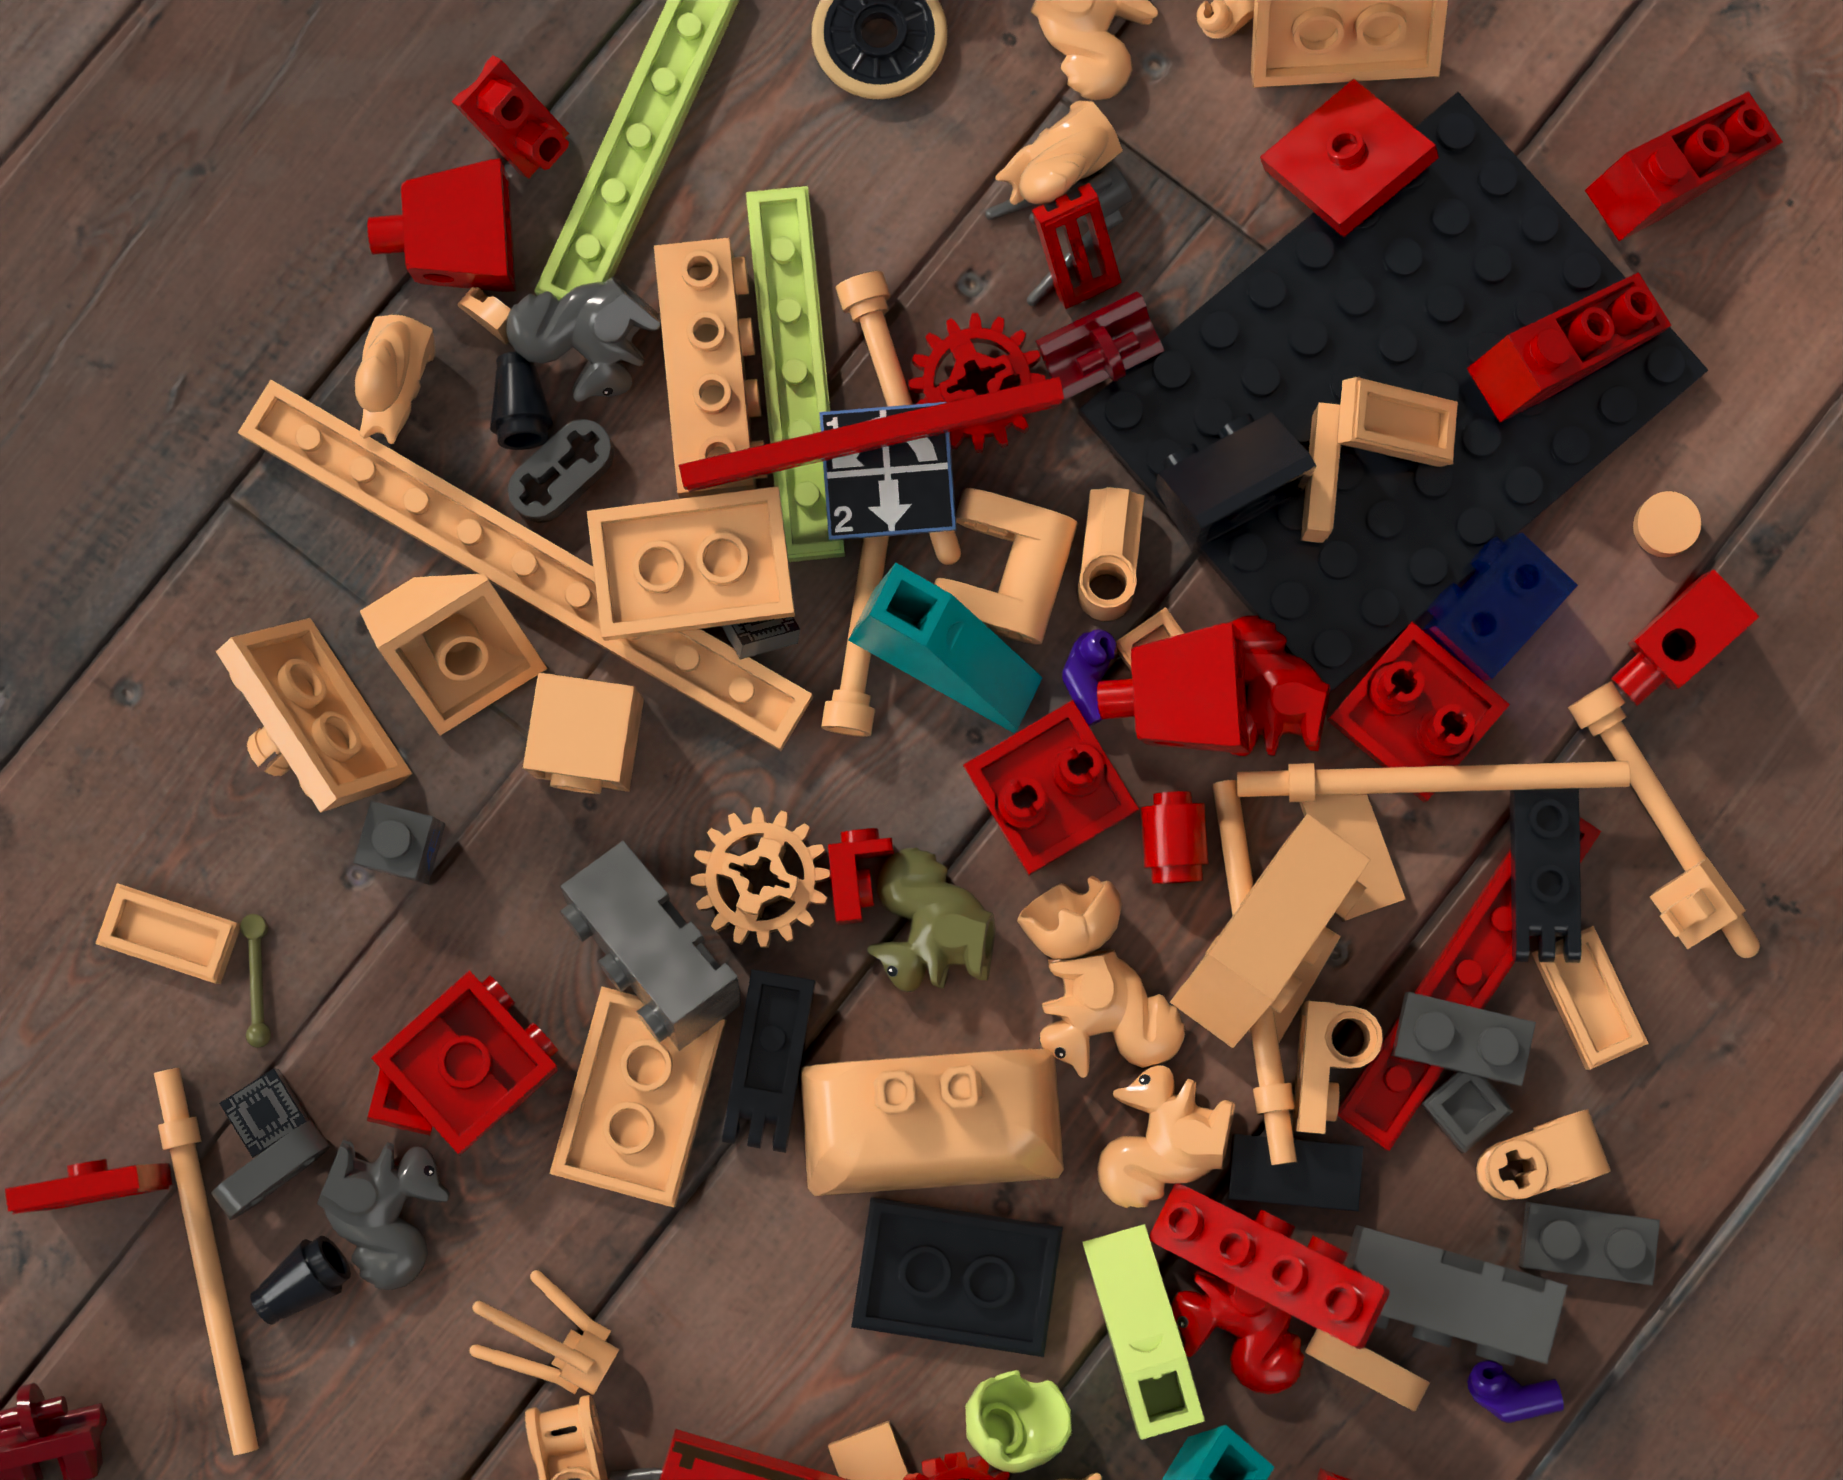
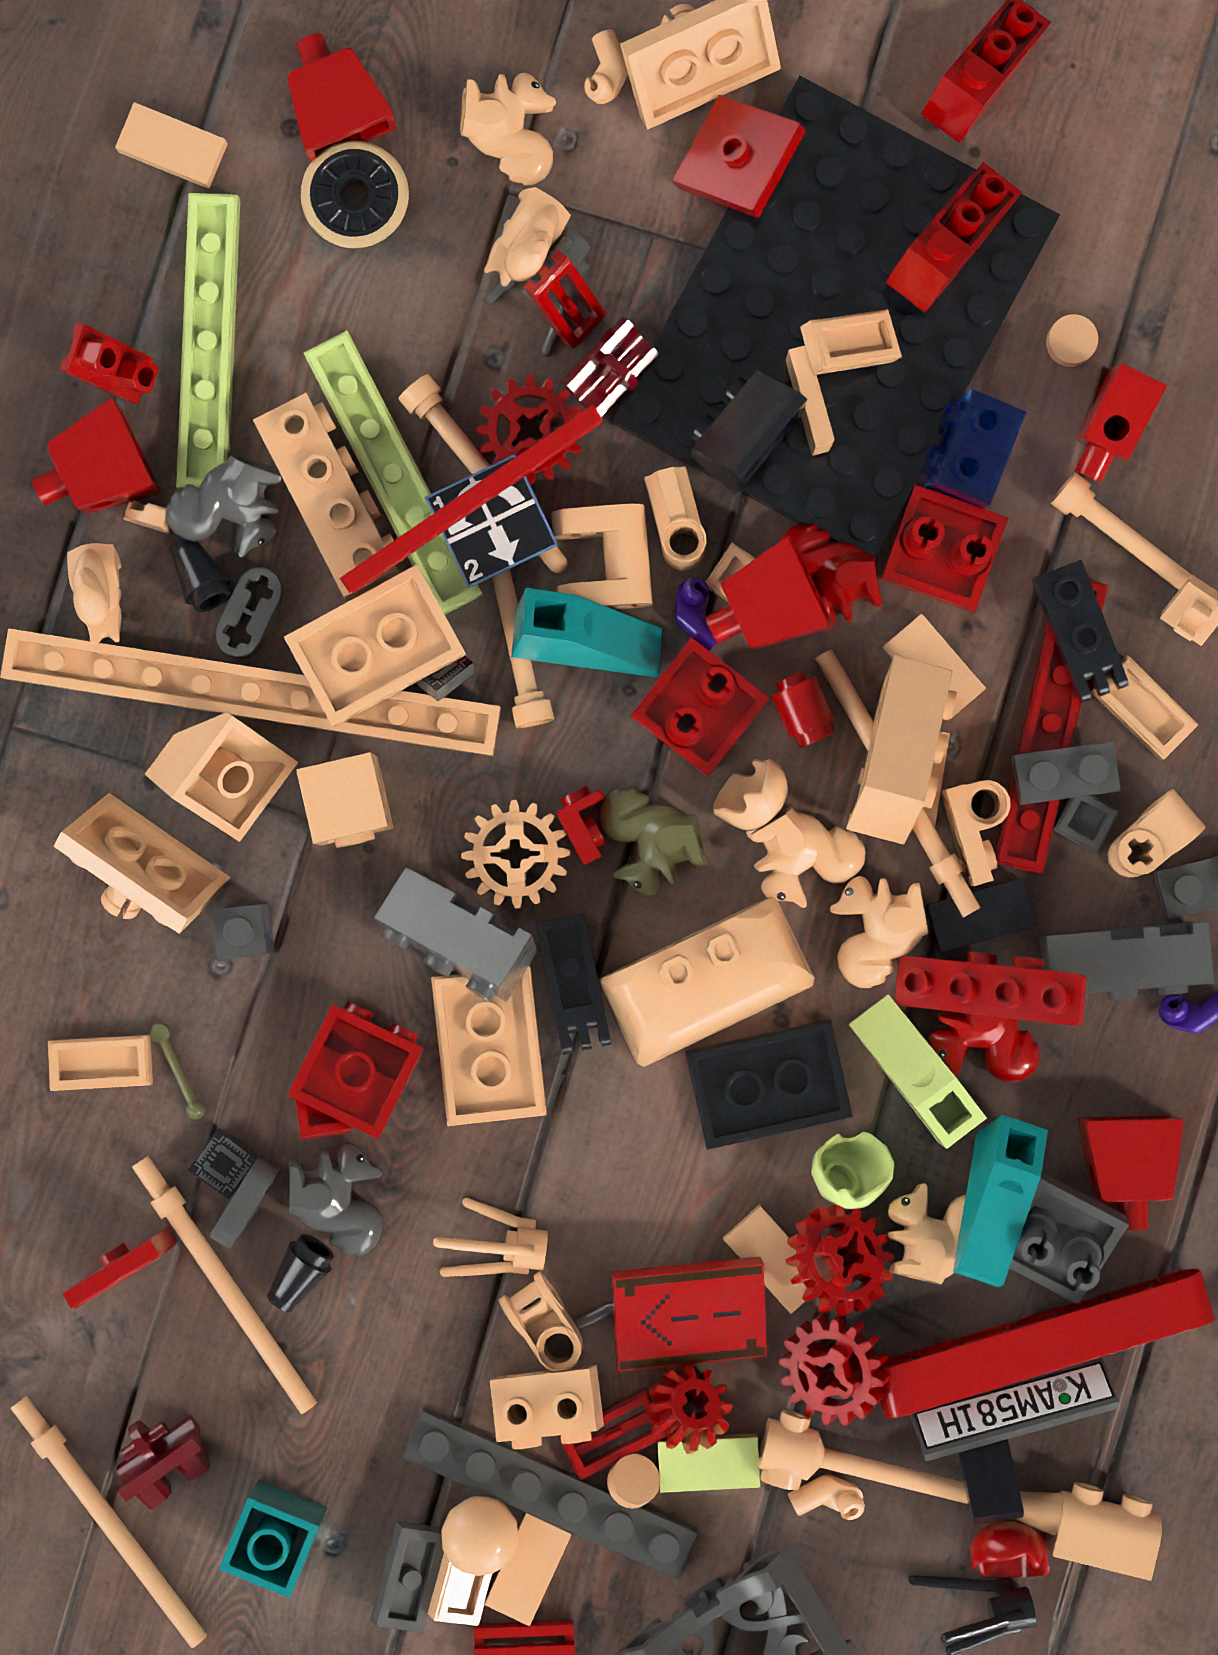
camera: 30 degrees left, 5 degrees up
light nougat bar [1237,761,1630,802] -> none
light nougat beam [1305,1328,1430,1412] -> none

